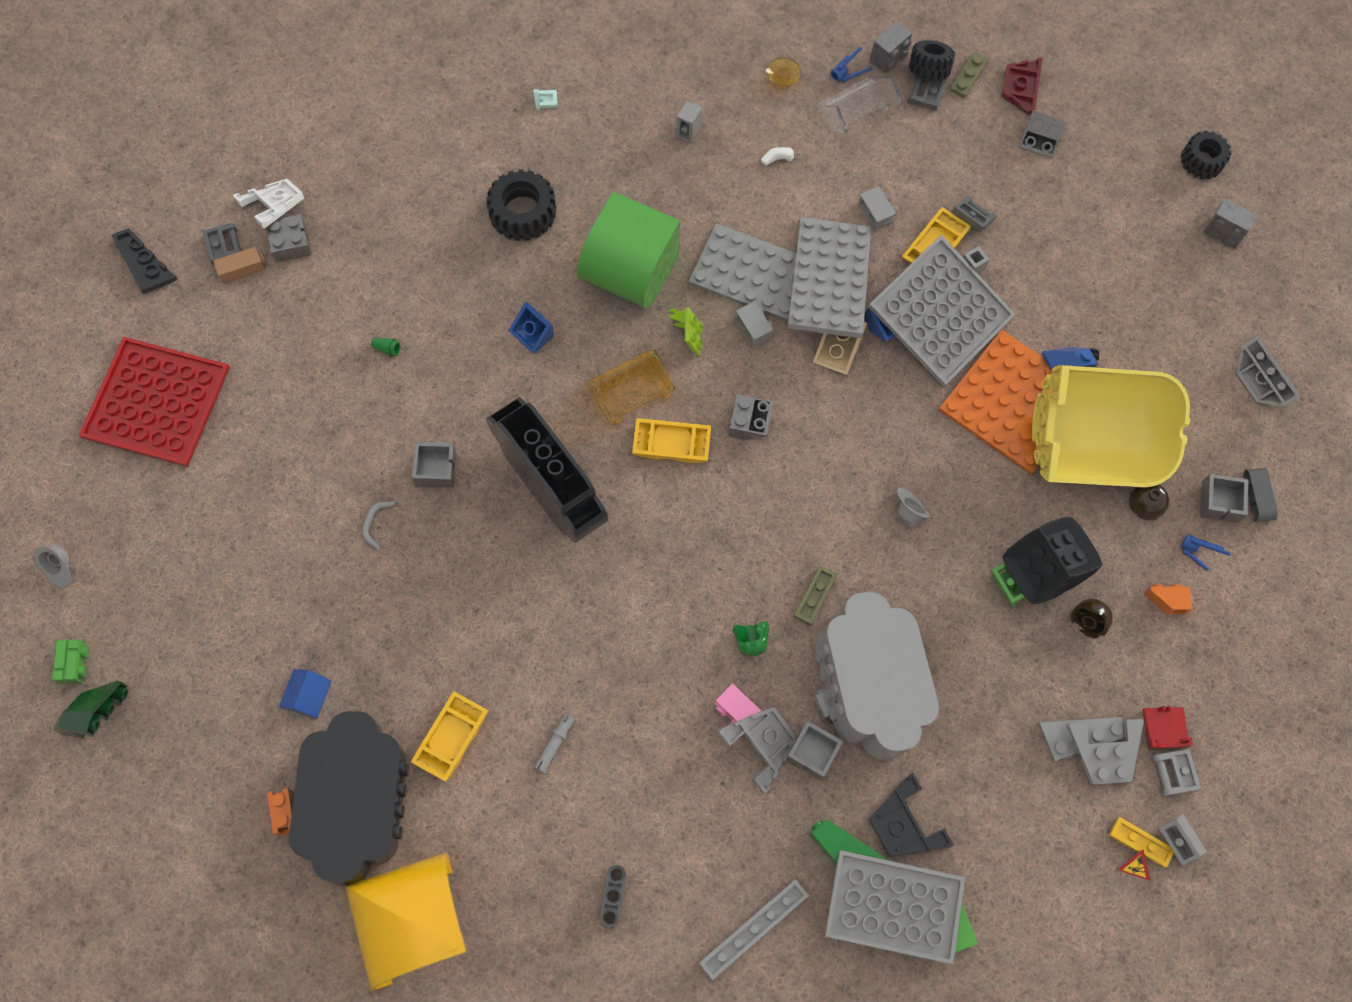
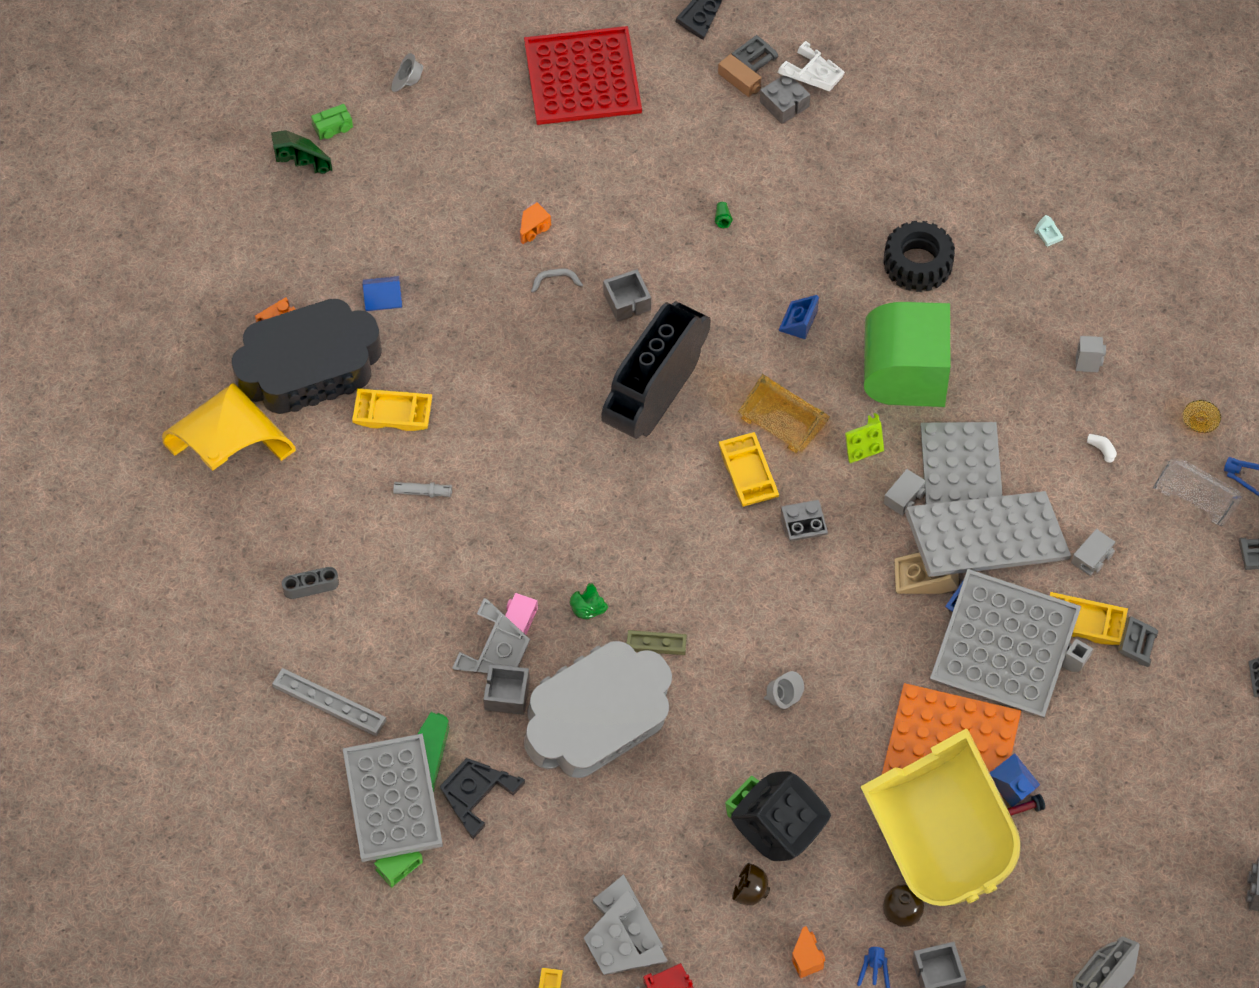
camera: 70 degrees right, 10 degrees down
none -> orange slope [520,202,551,244]

